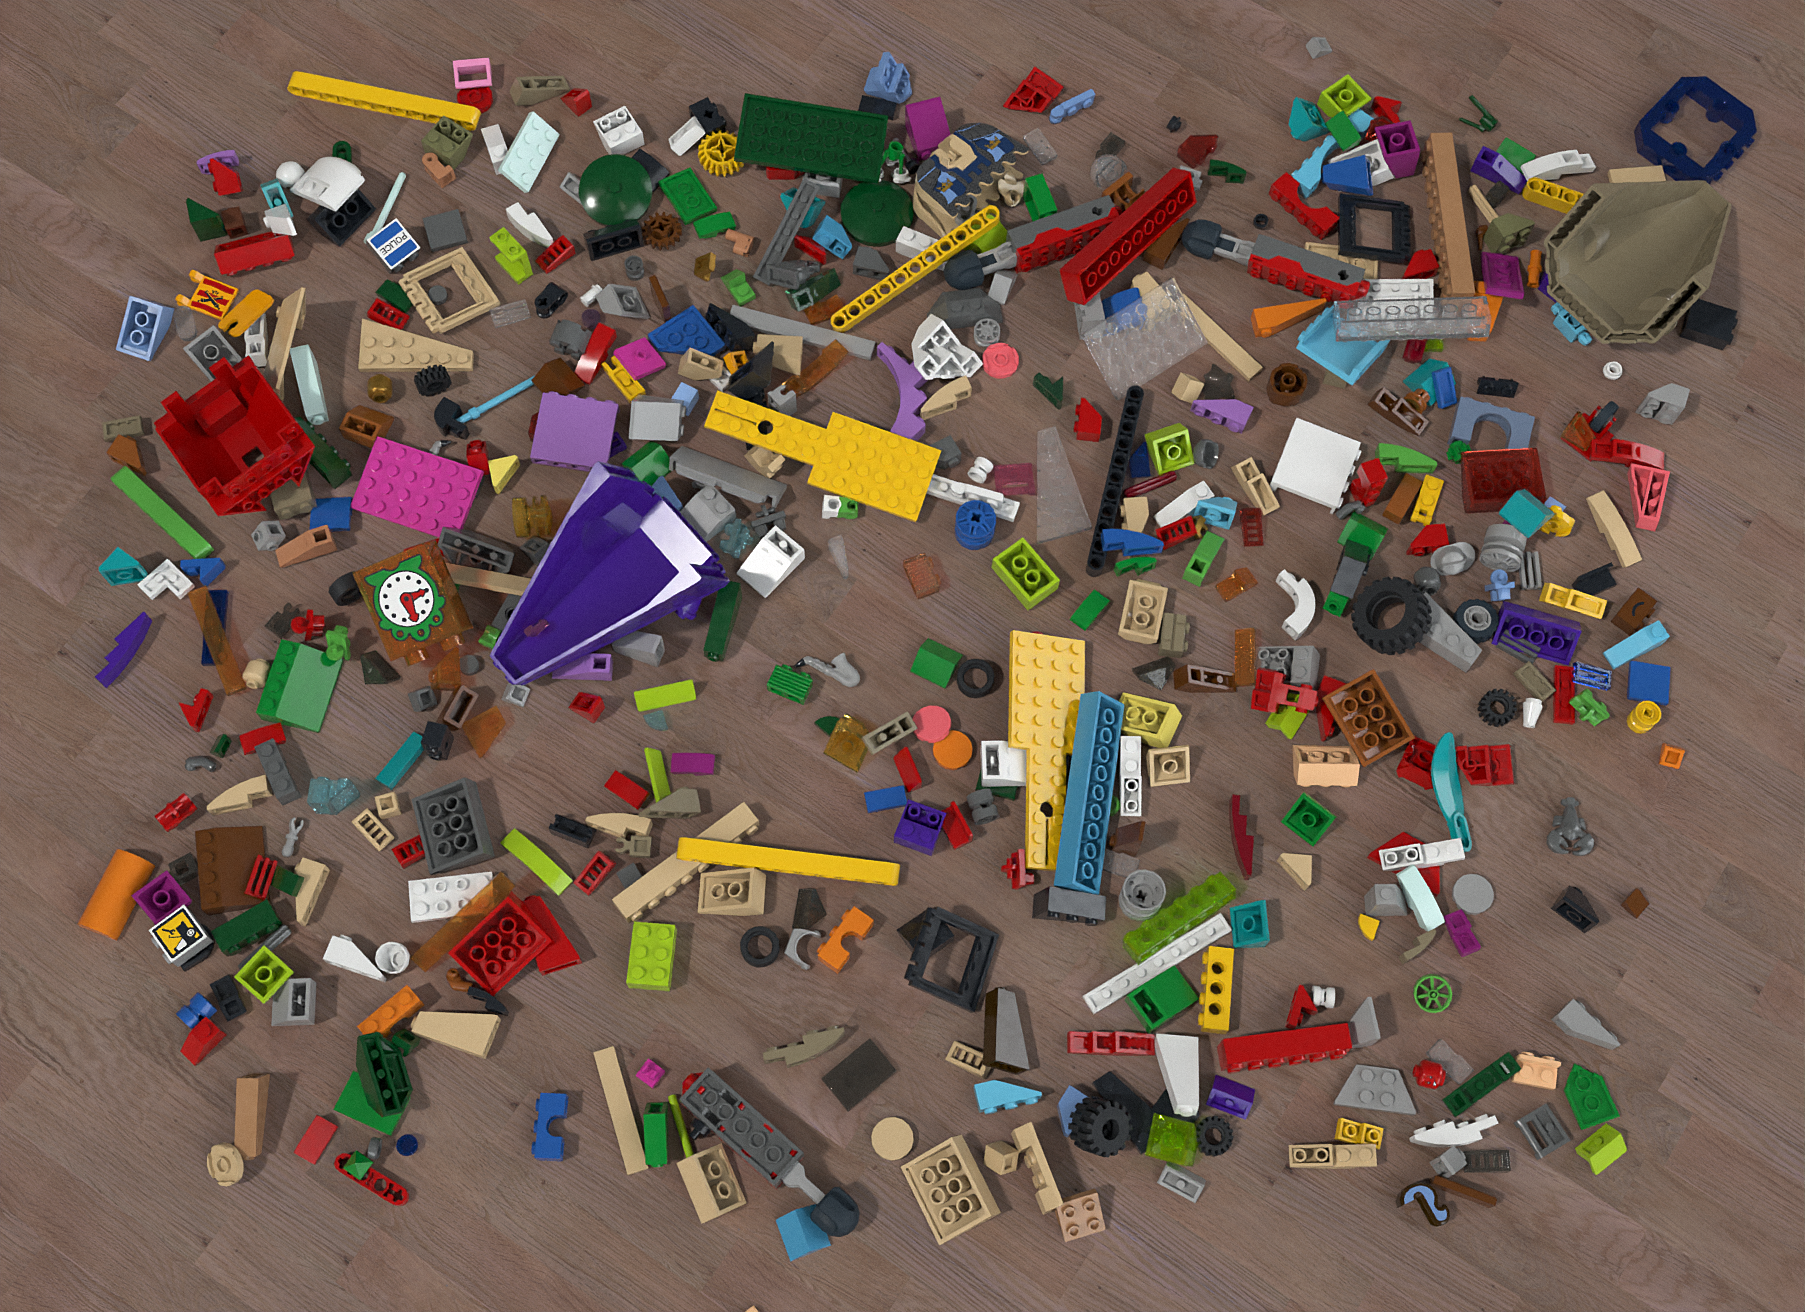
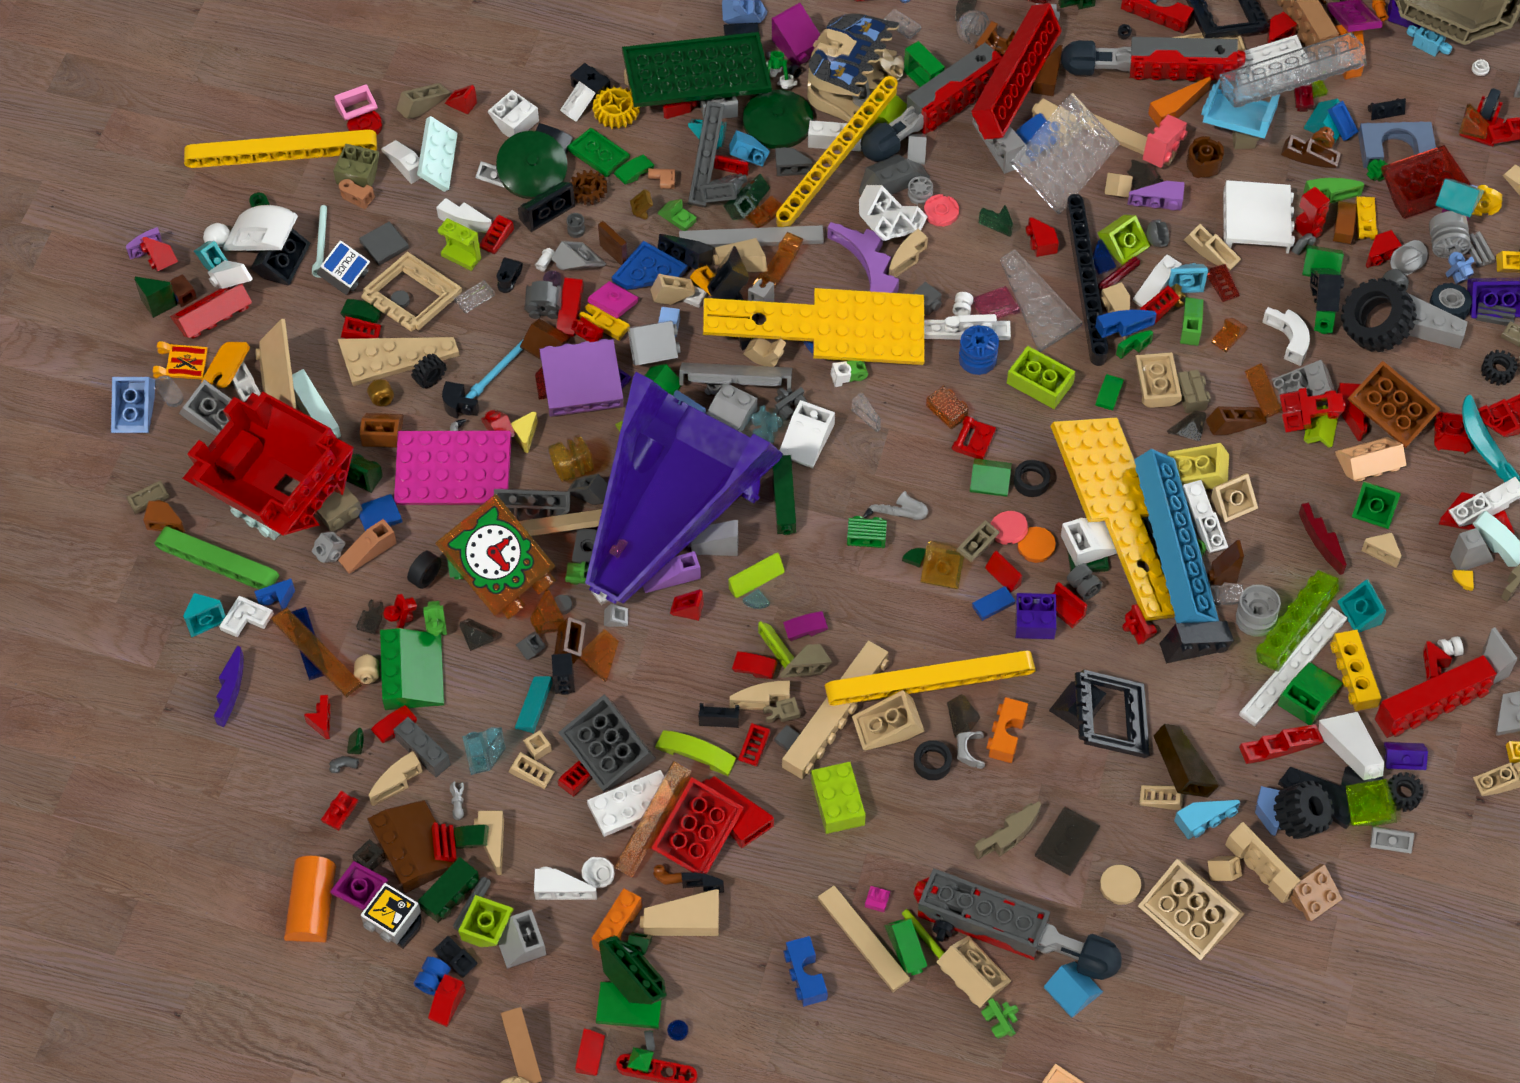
camera: 15 degrees left, 10 degrees down
none -> red hips [571,316,604,342]
none -> red plate [951,416,996,459]
none -> bright green hips [981,998,1019,1039]
none -> coral wedge [1142,115,1188,168]

